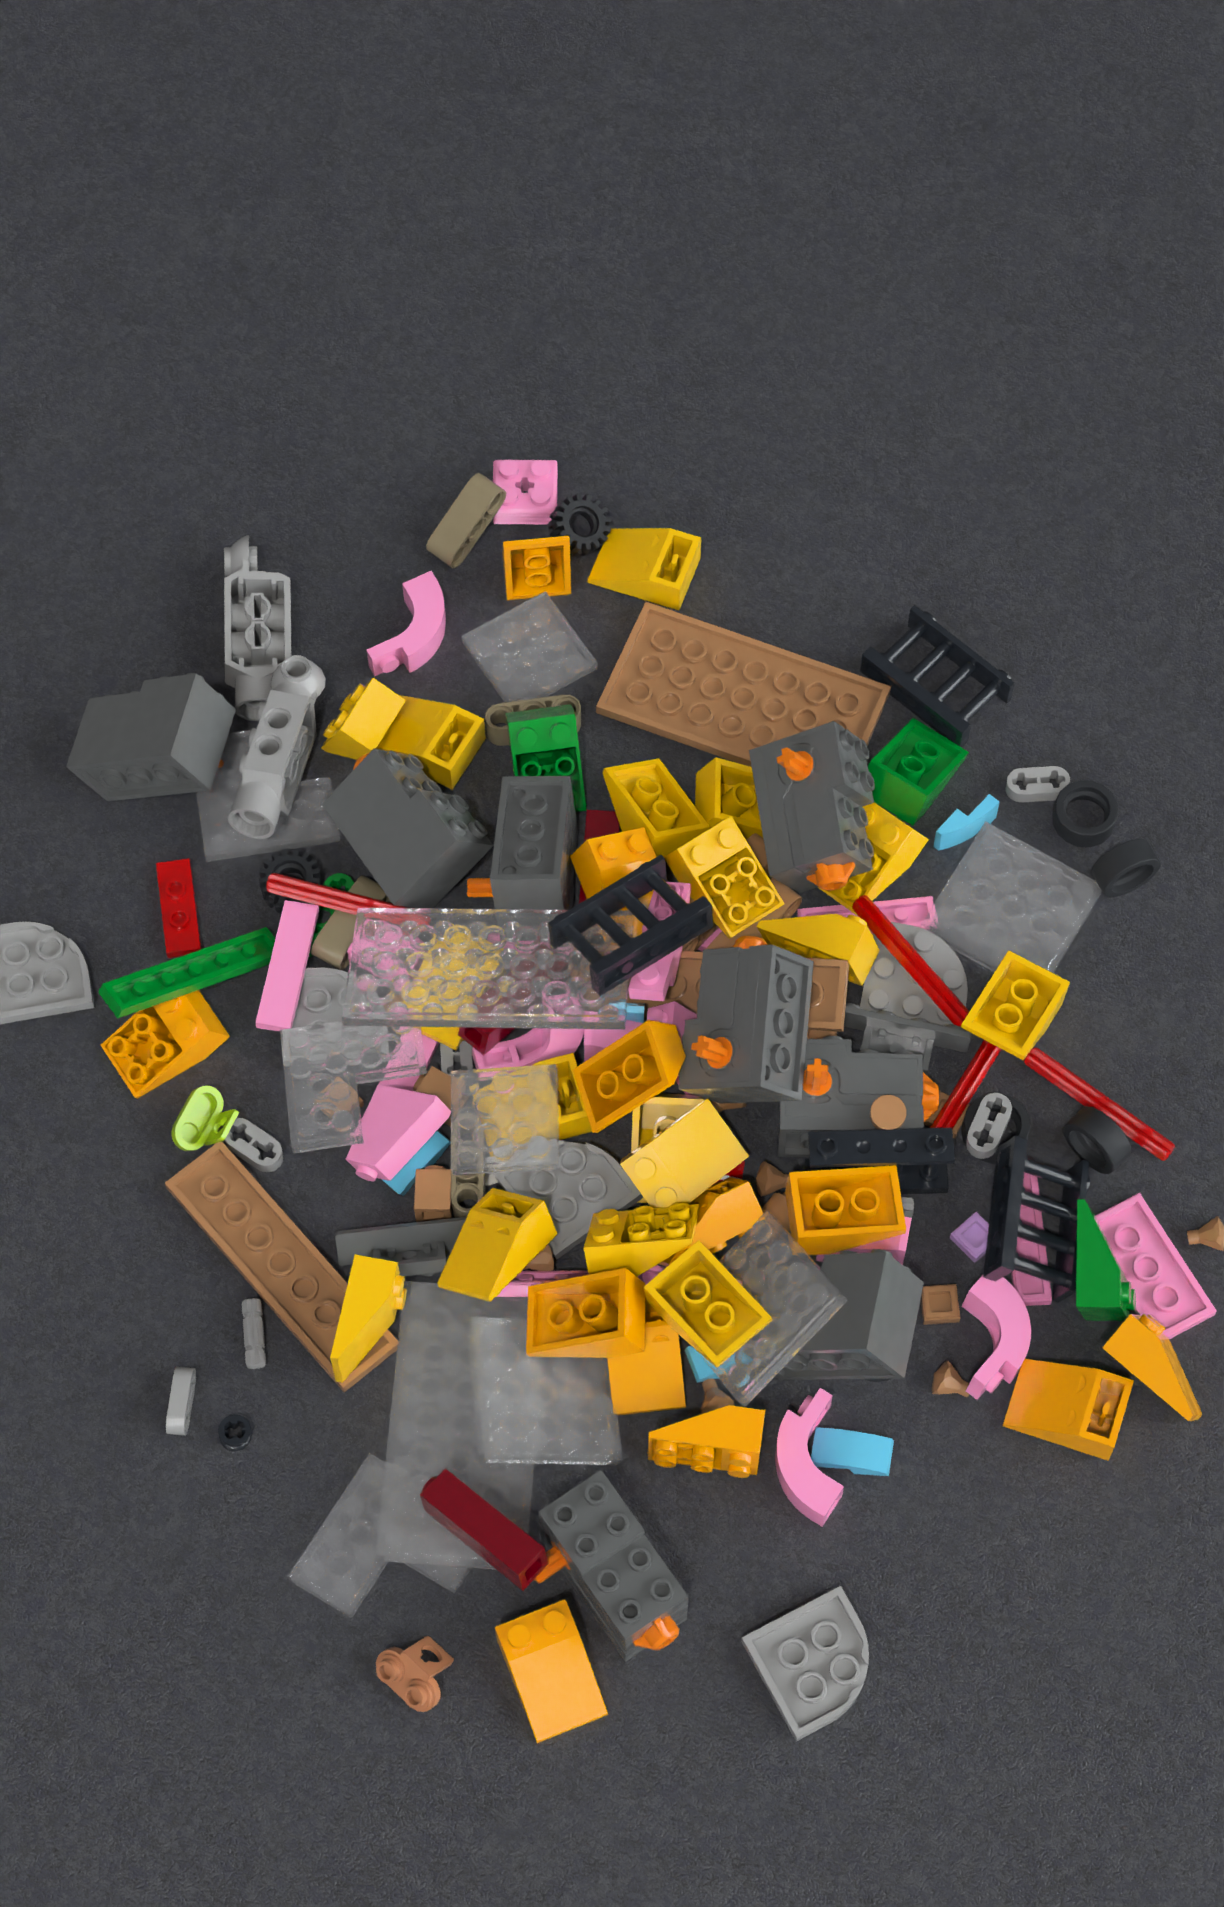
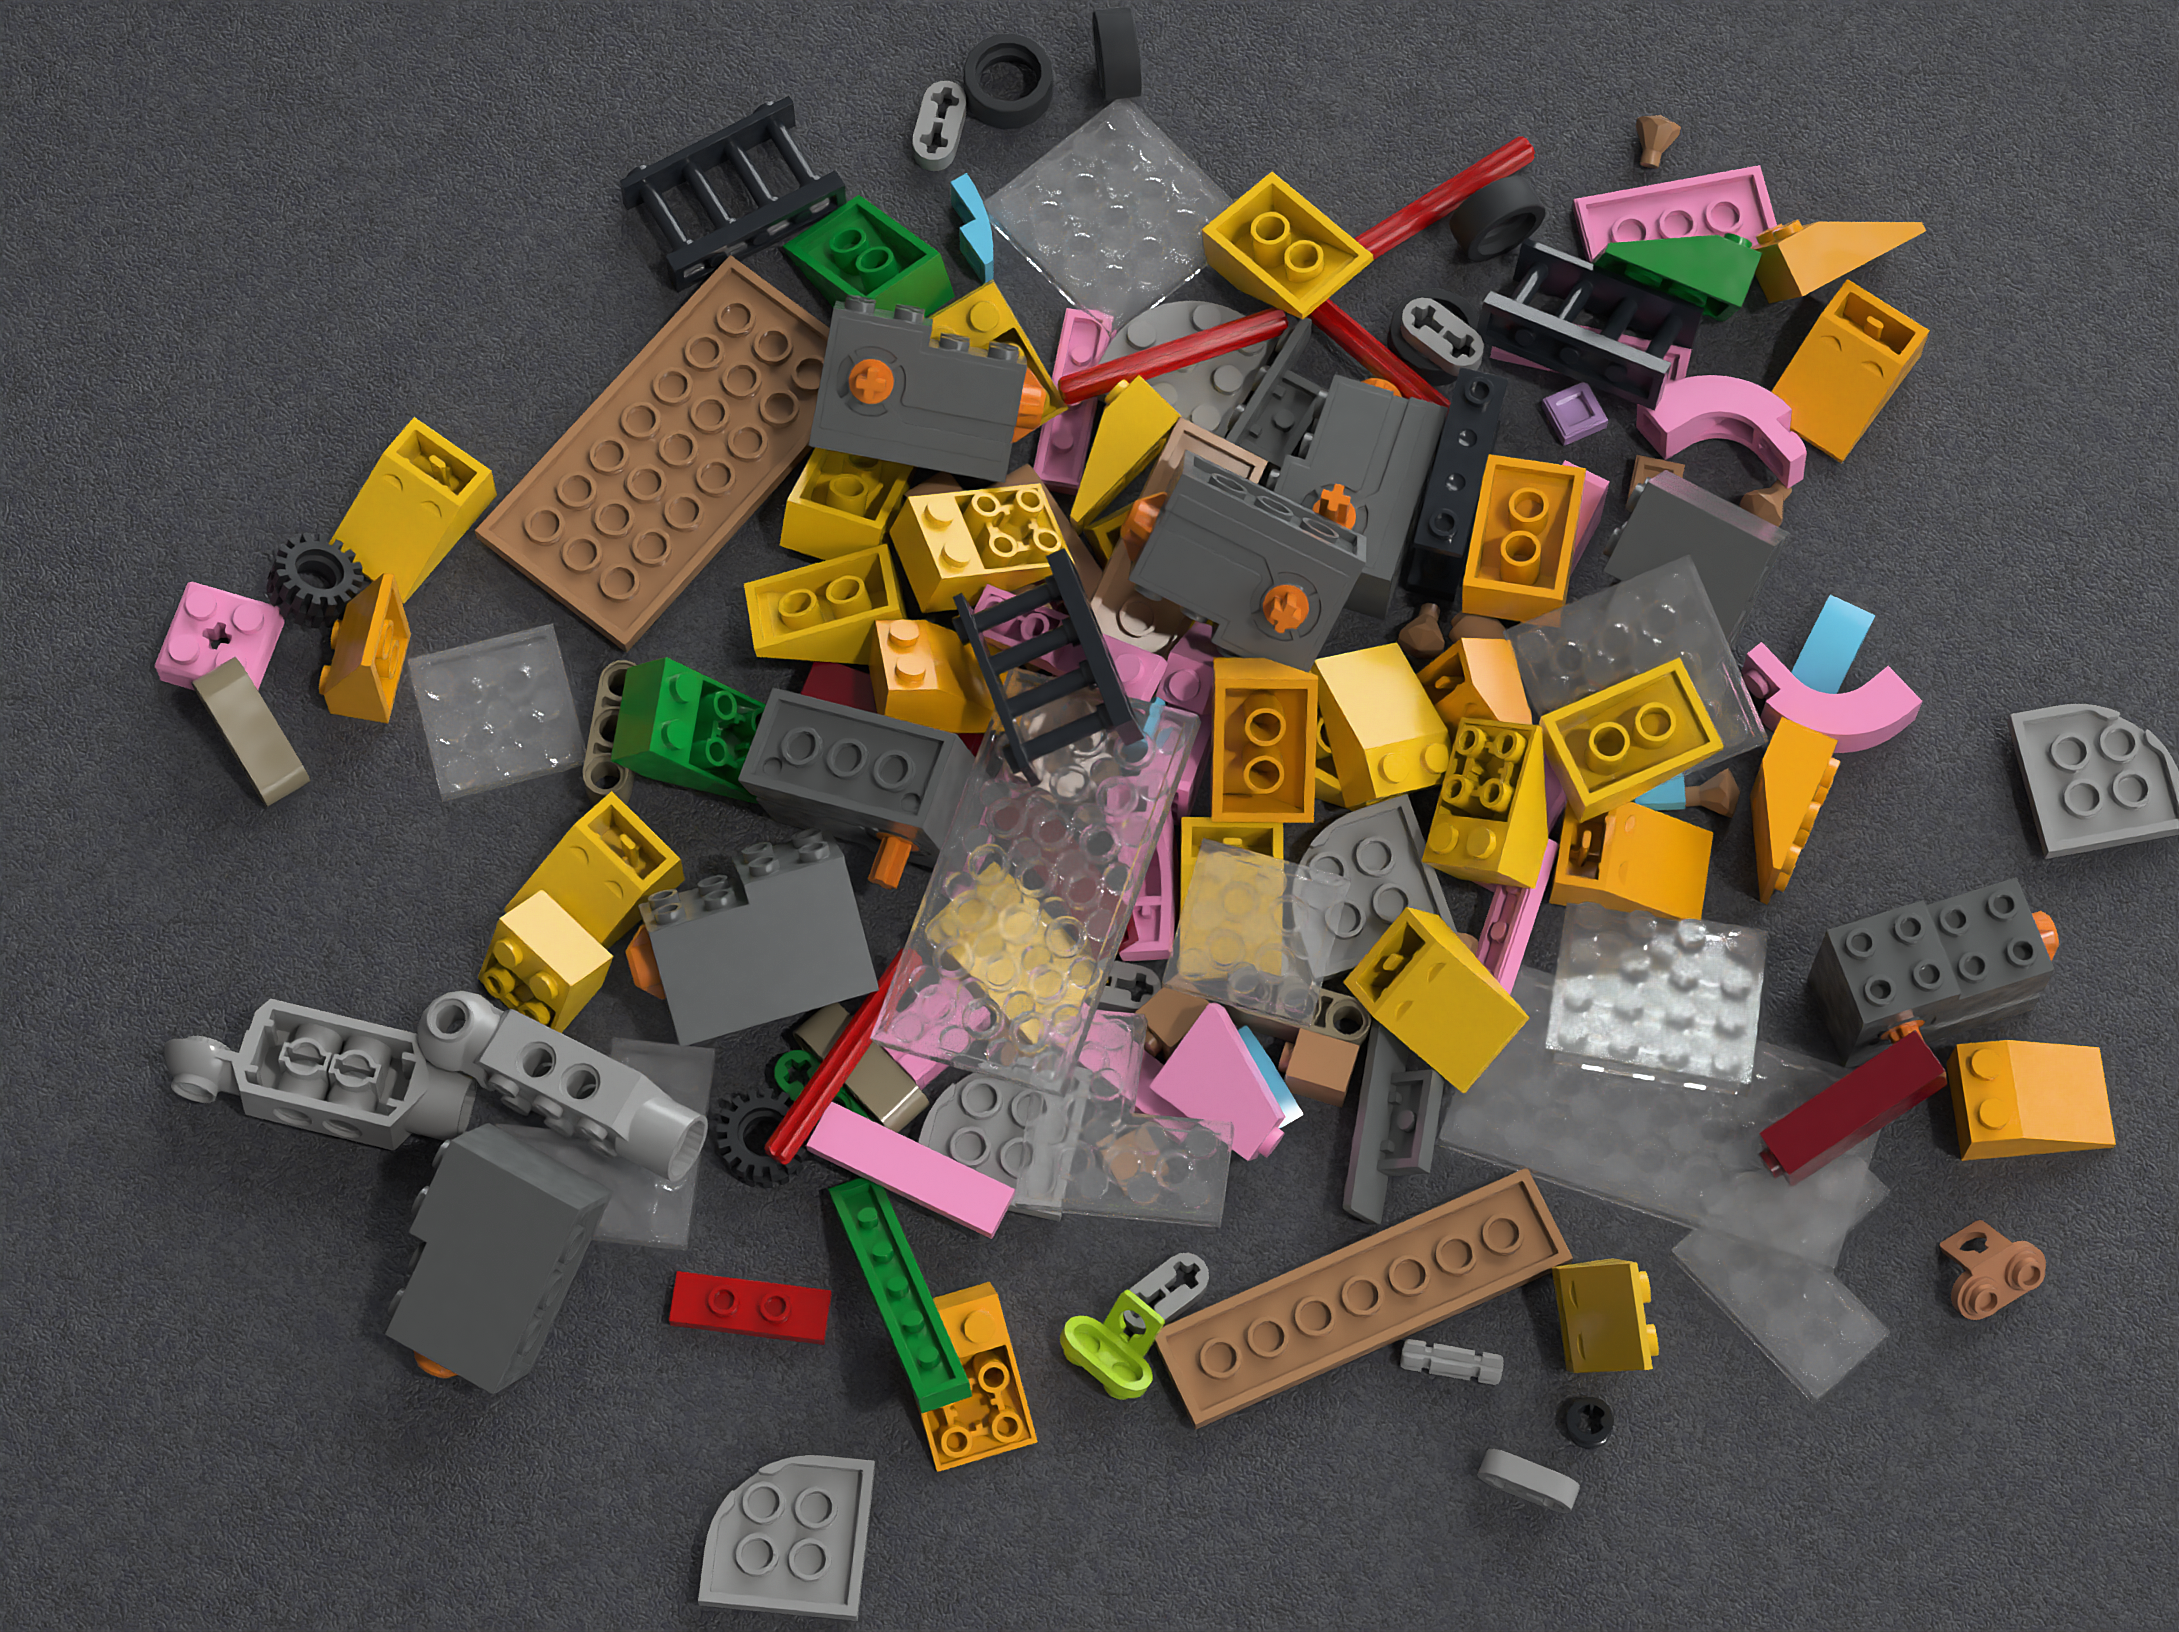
camera: 75 degrees left, 5 degrees up
yellow slope [330,1255,407,1383] -> none
bright pink arch [367,571,446,677] -> none
light orange slope [526,1268,646,1358] -> none
medium nougat tile [870,1095,906,1130] -> none
none -> yellow slope [1552,1258,1659,1373]

